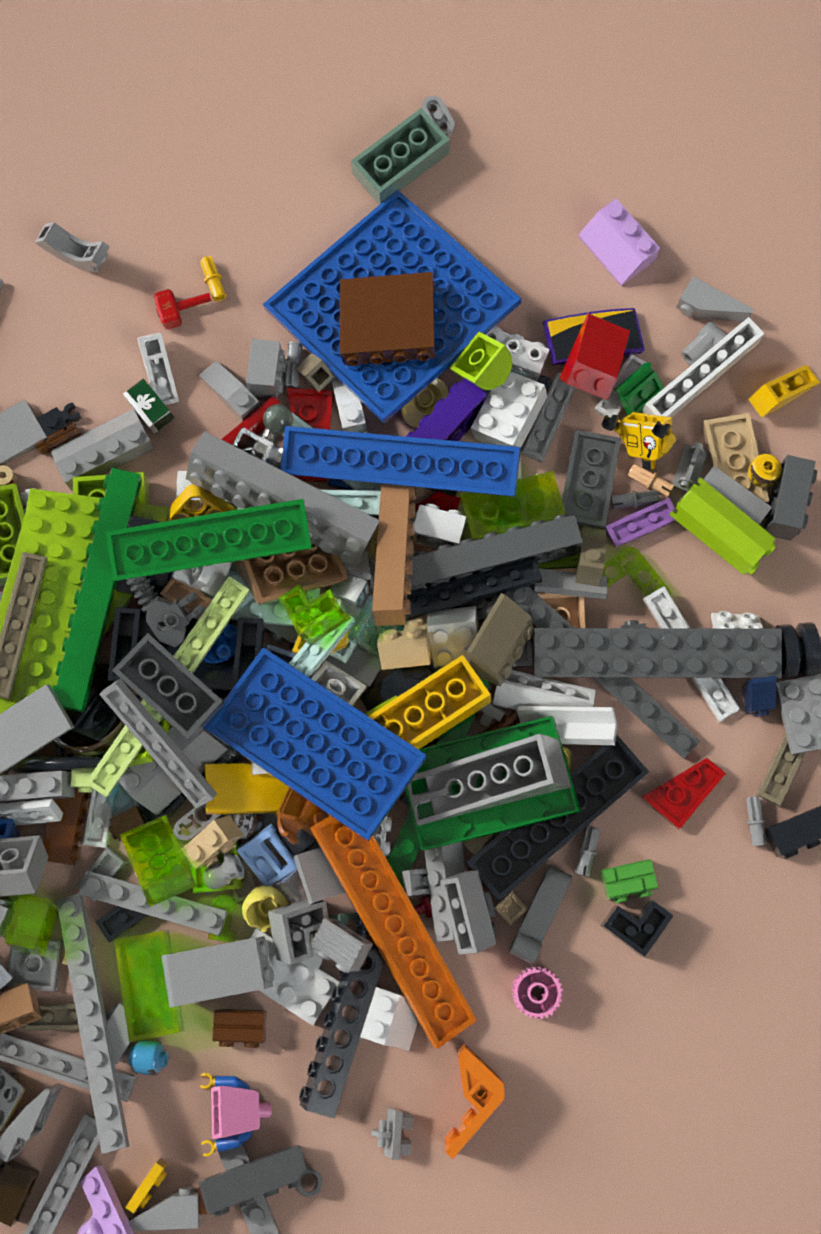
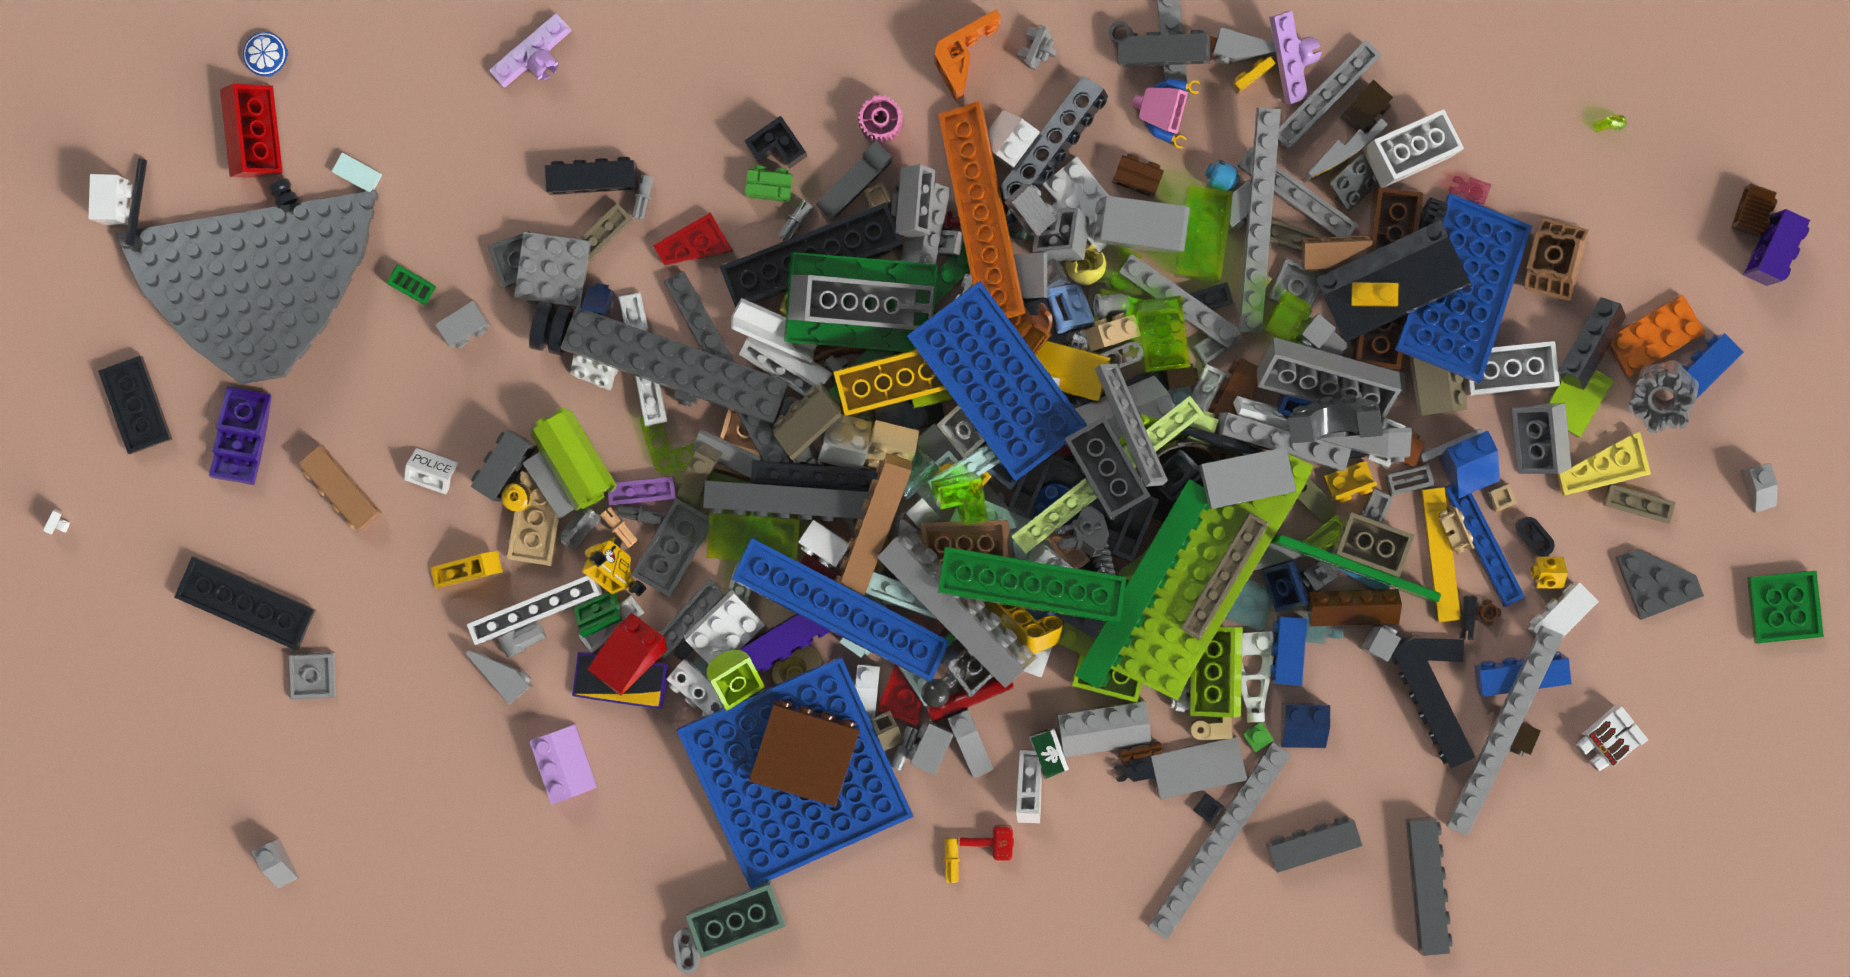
camera: 165 degrees left, 10 degrees up
light grey arch [35,222,110,272] -> none

